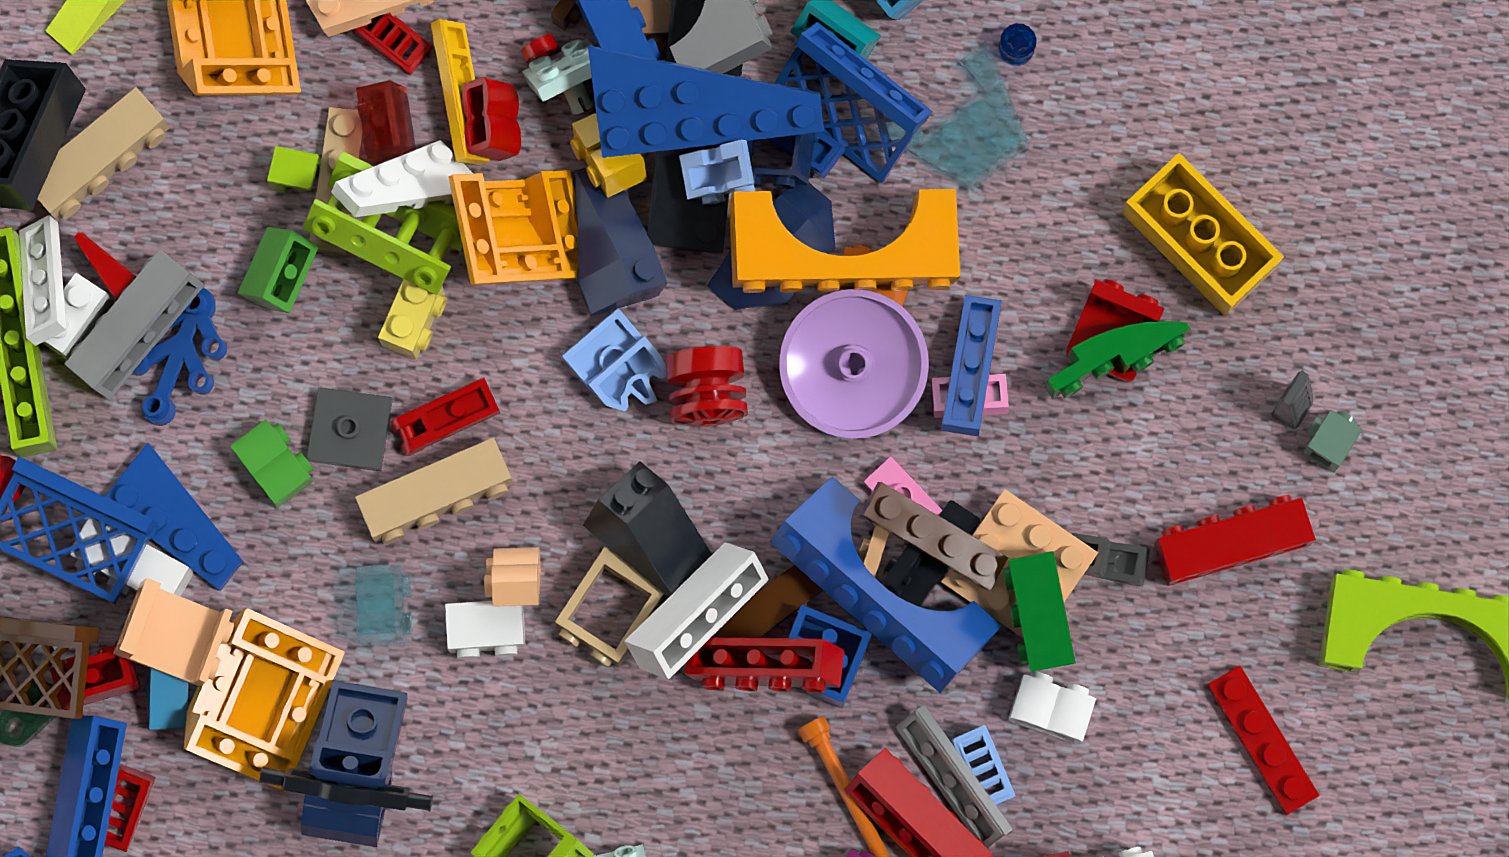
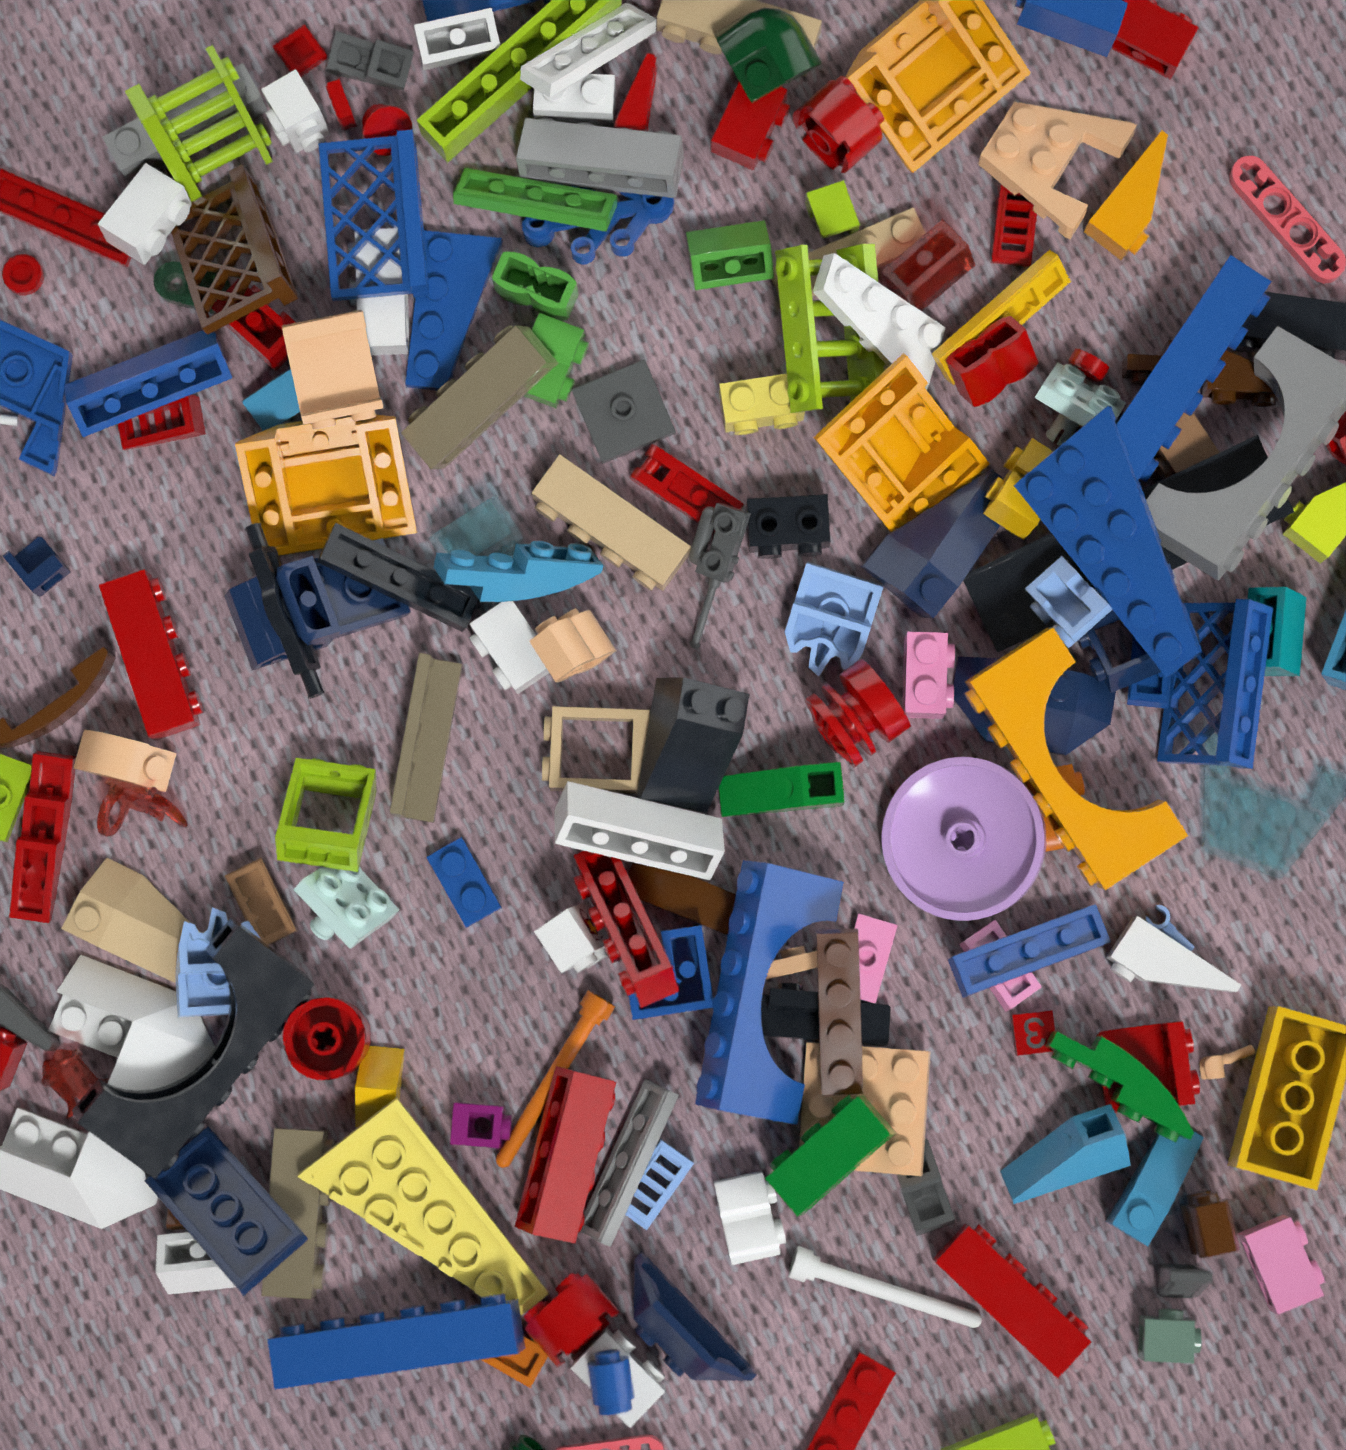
camera: 65 degrees right, 5 degrees up
none -> black plate [317,523,478,632]
none -> dark tan fence [390,653,463,823]
none -> dark tan brick [401,325,558,469]
none -> blue plate [426,837,502,928]
none -> dark azure slope [433,541,604,602]
none -> bright green tile [453,168,617,232]
none -> bright green brick [492,251,579,321]
none -> white brick [534,901,608,973]
none -> dark blue wedge [634,1251,757,1381]
none -> dark grey piece [689,503,751,649]
none -> red brick [711,81,791,171]
none -> dark green brick [714,8,822,103]
none -> green slope [719,762,845,817]
none -> black brick [746,494,831,559]
none -> white piece [788,1246,982,1328]
none -> red brick [792,76,884,174]
none -> bright pink brick [902,632,955,719]
none -> dark azure slope [1000,1104,1131,1204]
none -> red tile [1011,1010,1055,1056]
none -> white slope [1106,916,1241,992]
none -> dark azure slope [1106,1131,1204,1246]
none -> light blue hand [1145,905,1195,951]
none -> reddish brown brick [1180,1190,1240,1258]
none -> light nougat hand [1199,1045,1255,1079]
none -> bright pink brick [1237,1215,1325,1315]

